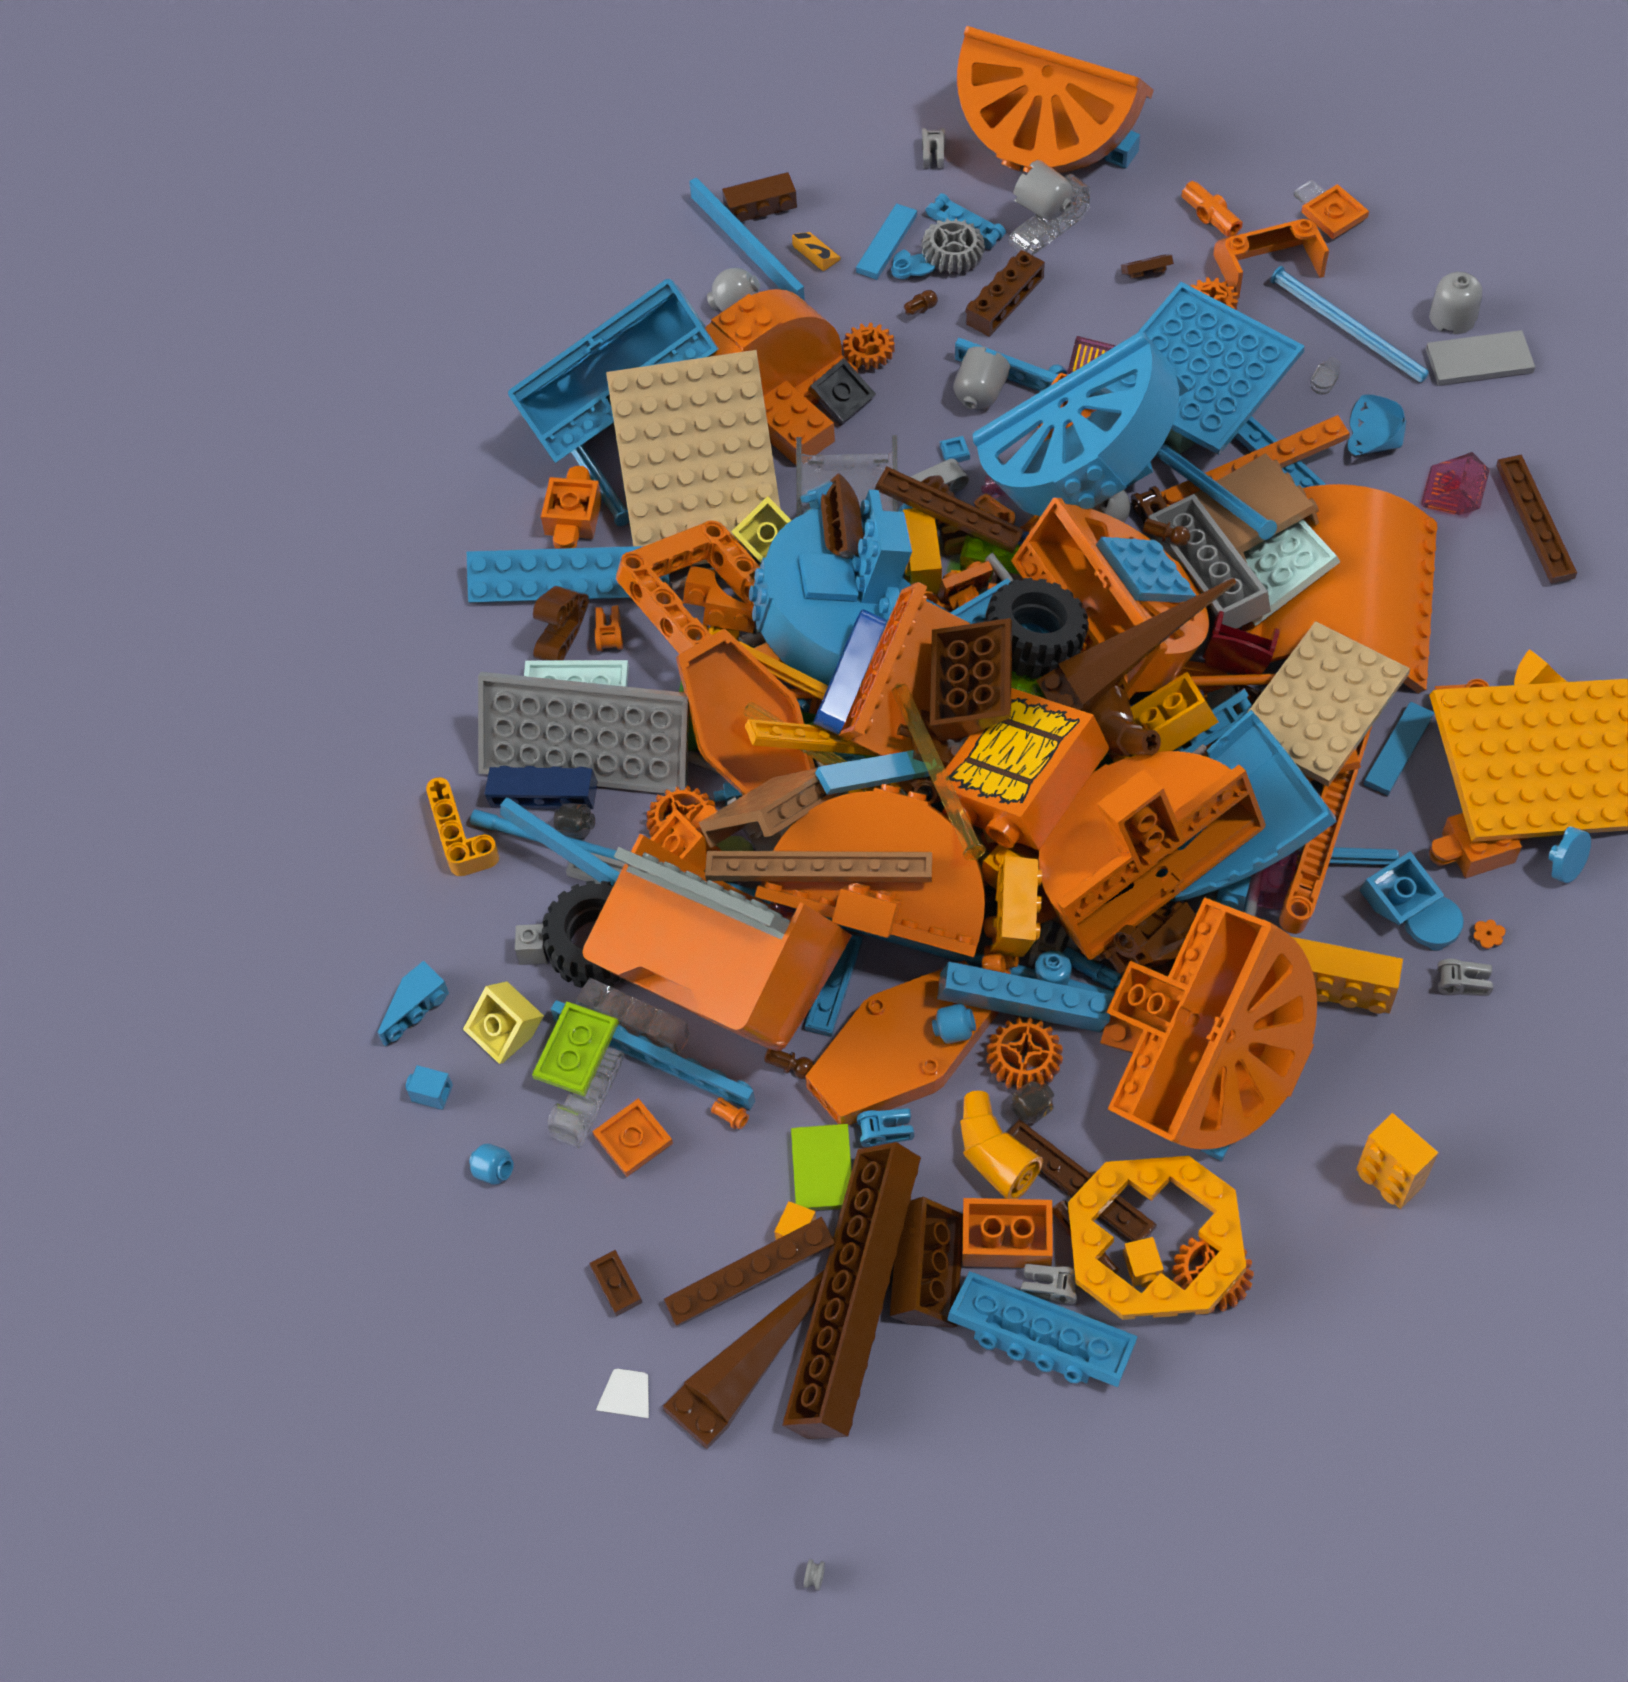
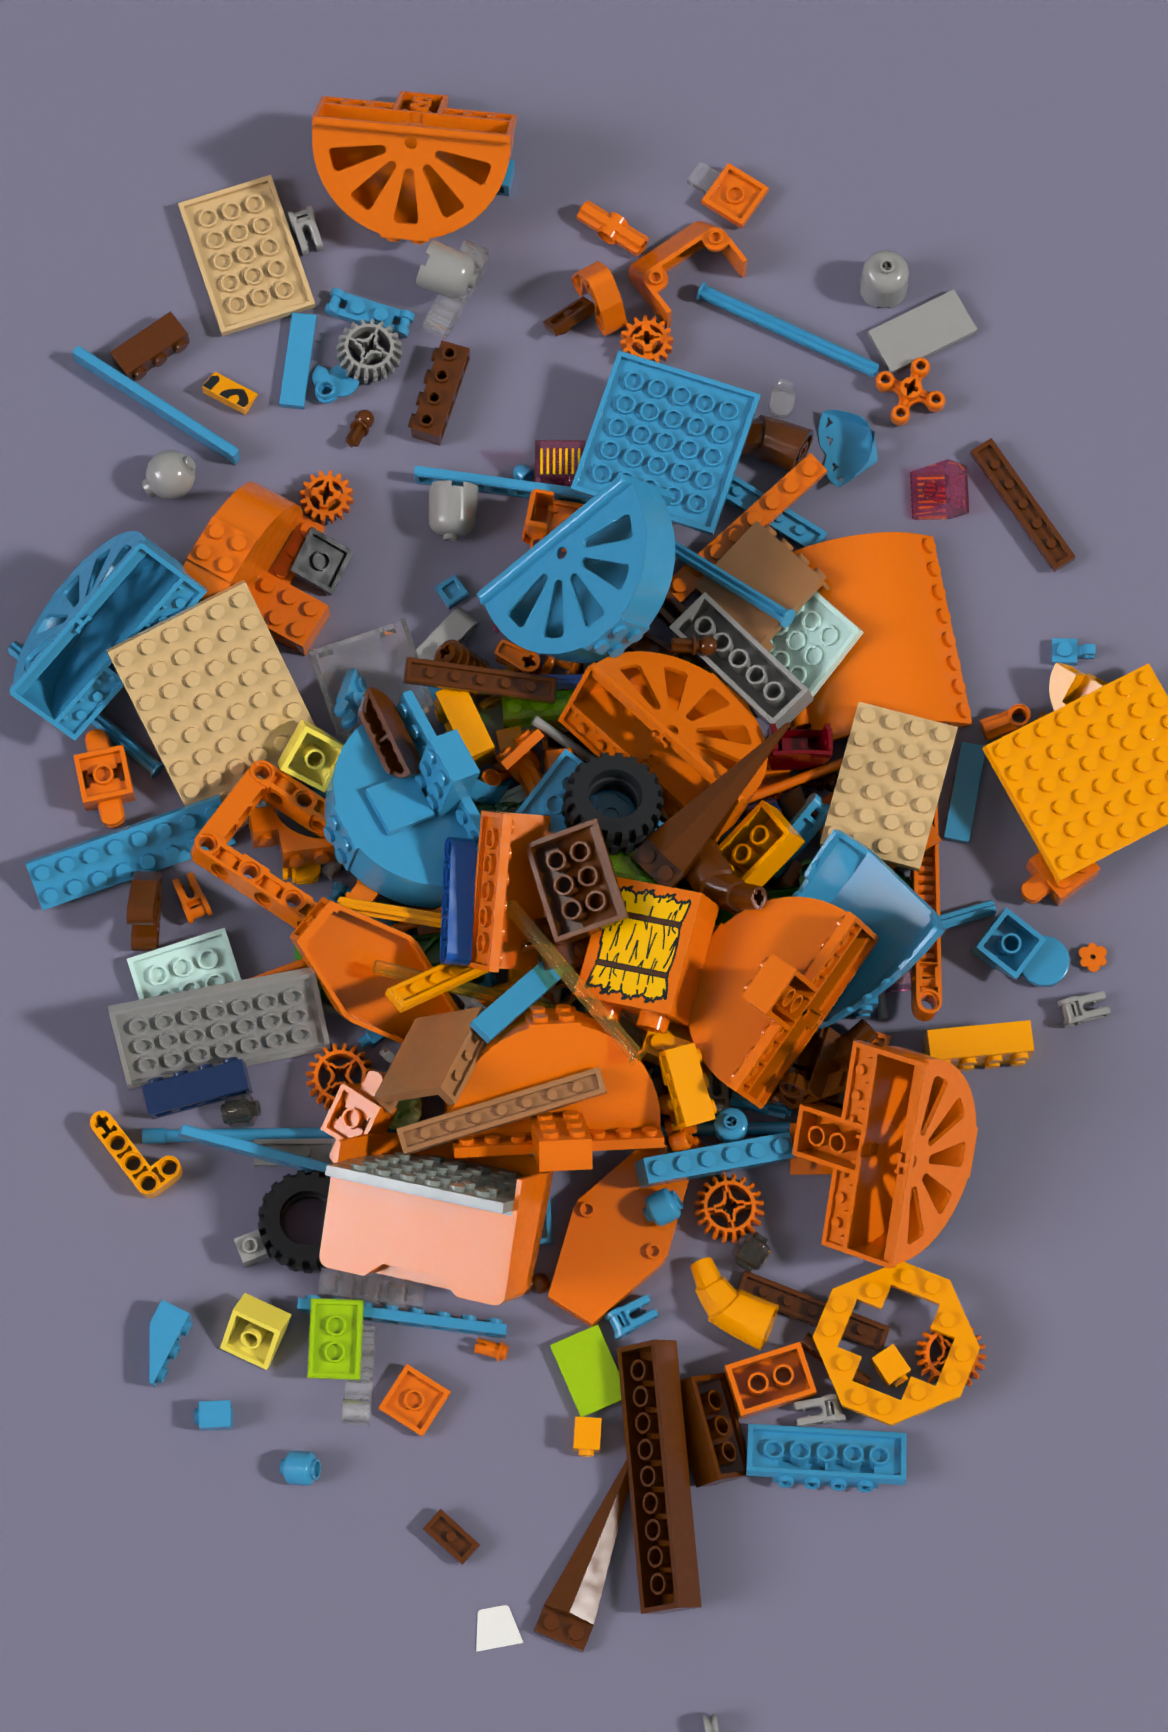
camera: 25 degrees left, 15 degrees up
reddish brown plate [664,1217,836,1327] -> none
dark azure plate [1096,537,1196,603] -> none
light orange brick [1356,1113,1439,1209] -> none
dark azure tile [1549,826,1591,883] -> none
none -> tan plate [178,175,316,336]
none -> orange connector [571,261,627,336]
none -> reddish brown piece [742,415,814,471]
none -> orange gear [875,357,946,426]
none -> dark azure plate [1051,638,1096,666]

